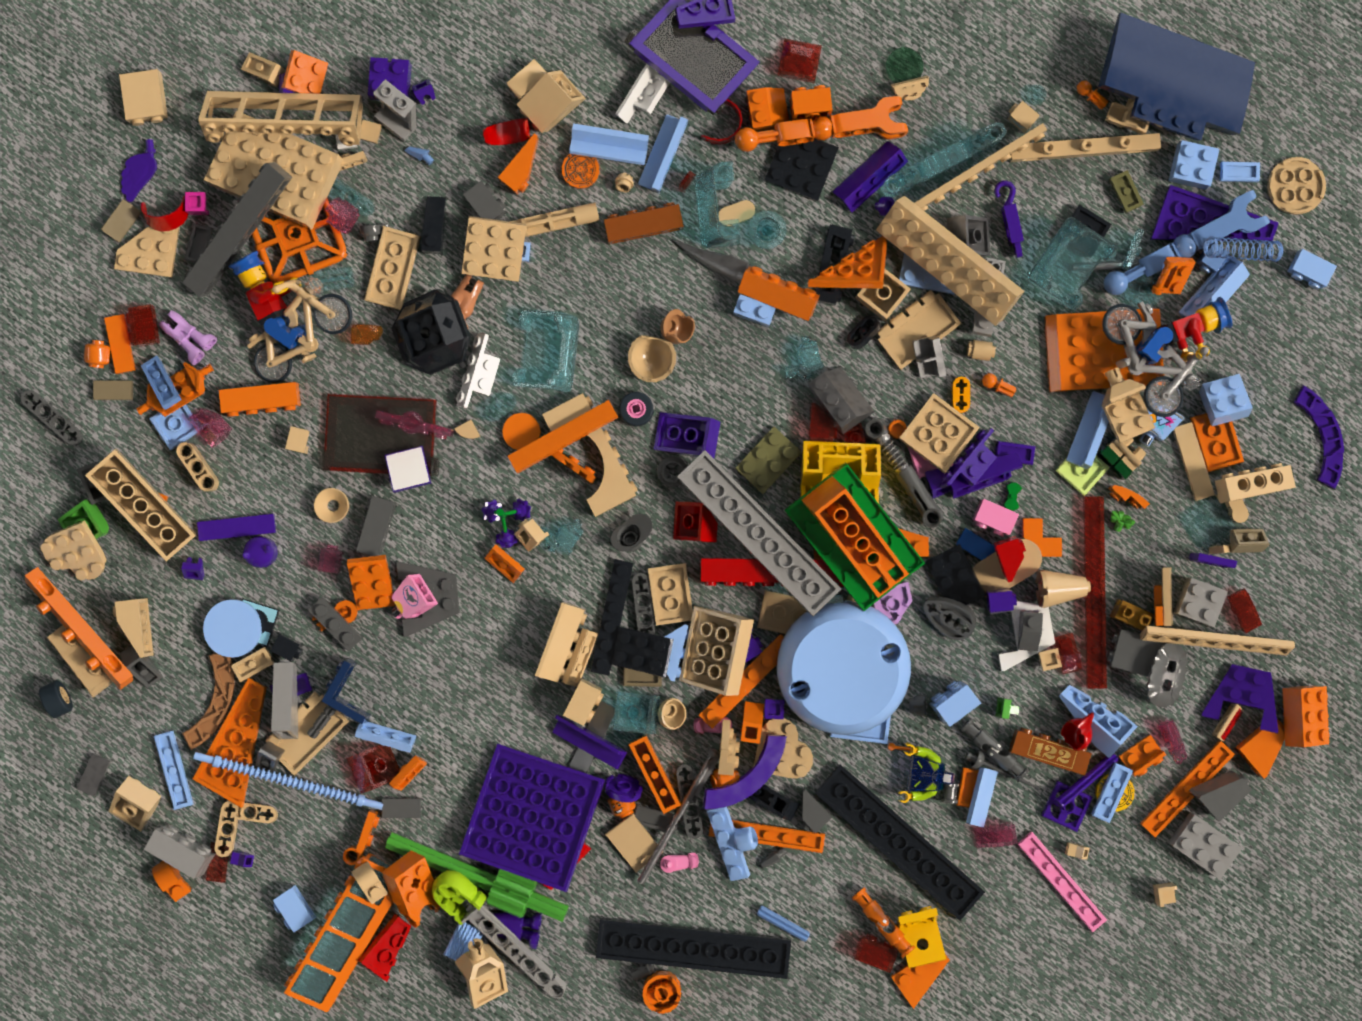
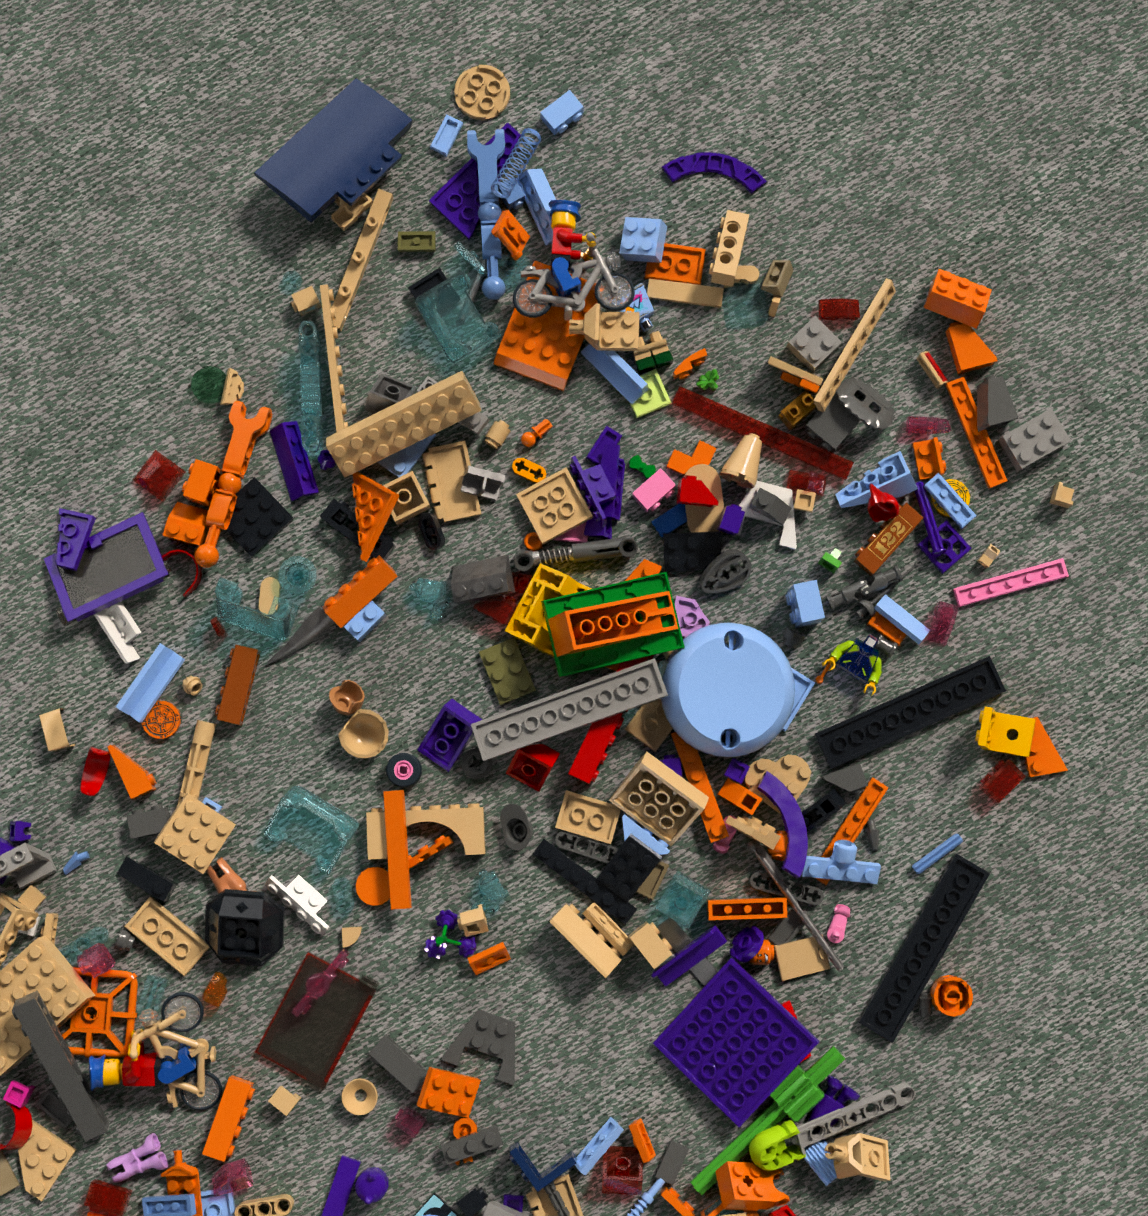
camera: 65 degrees left, 5 degrees down
white tile [385,446,432,493] -> none
bright pink torso [392,574,438,619] -> none
tan slope [517,70,586,133] -> none
light blue panel [638,114,688,193] -> none
tan piece [657,698,687,730] -> none
orange piece [851,887,916,959] -> none
dark purple piece [994,180,1024,258] -> none
orange axle [1077,80,1108,110] -> none
light blue brick [1168,140,1219,190] -> none
dark purple piece [1189,553,1237,568] -> none
dark purple wing [1201,664,1278,734] -> none

